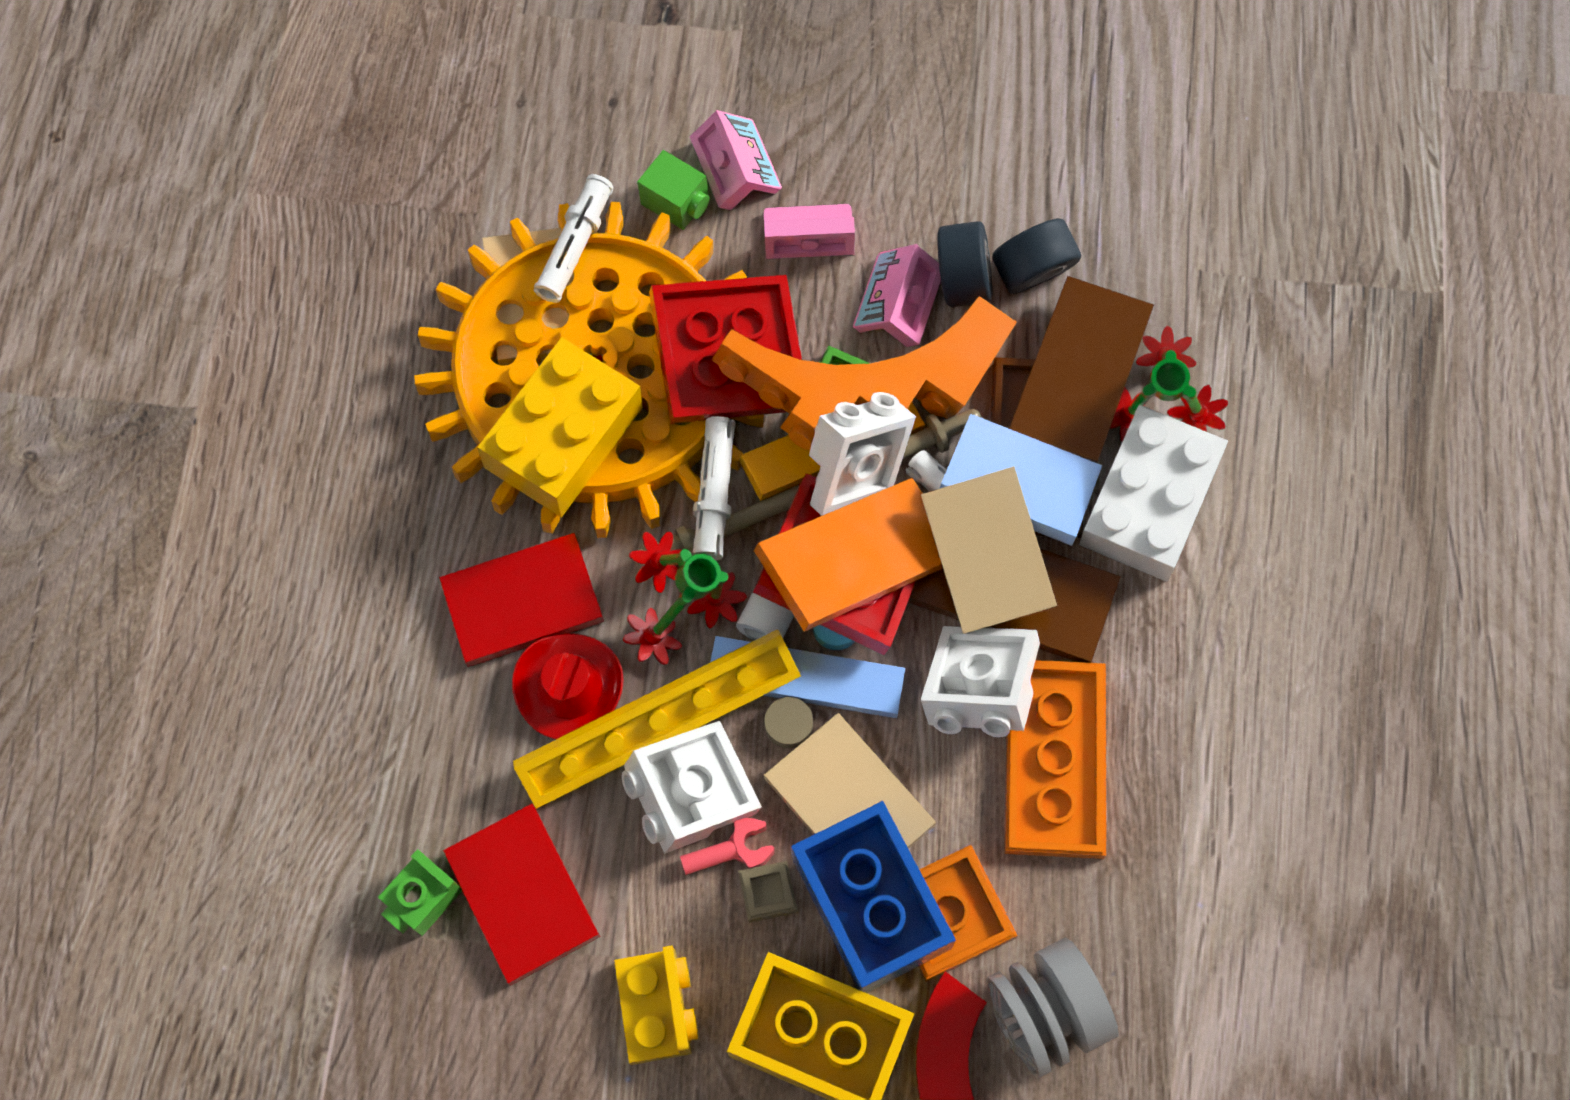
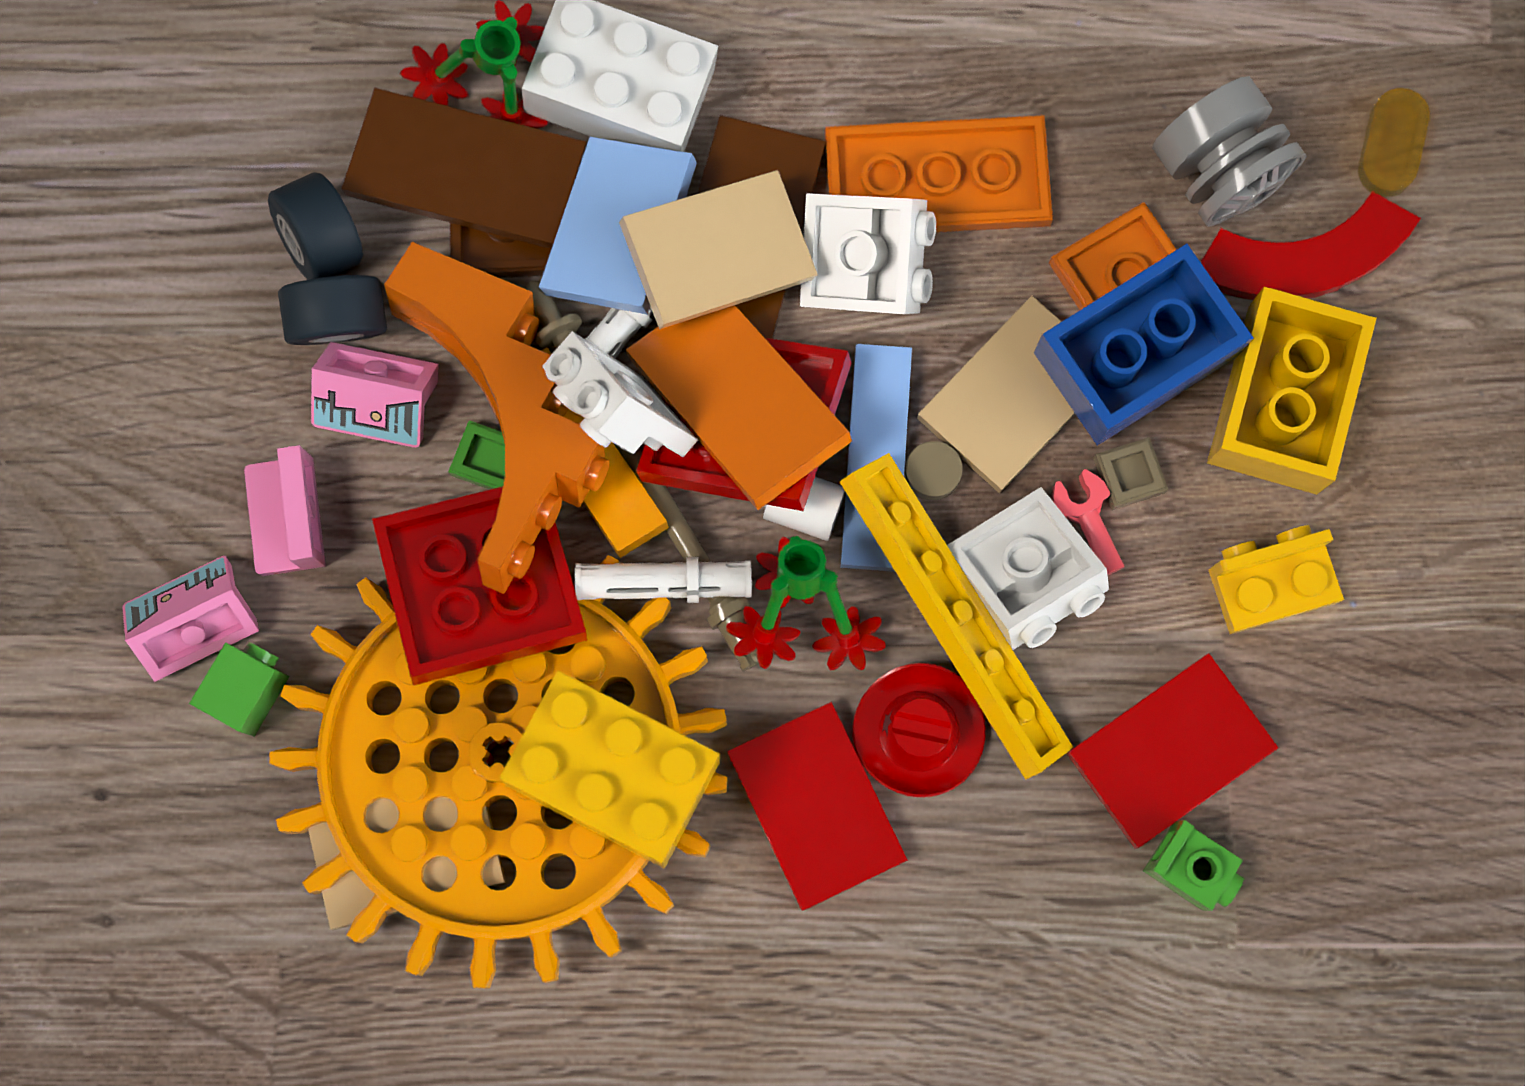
camera: 95 degrees left, 10 degrees up
white pin [533,174,614,303] -> none

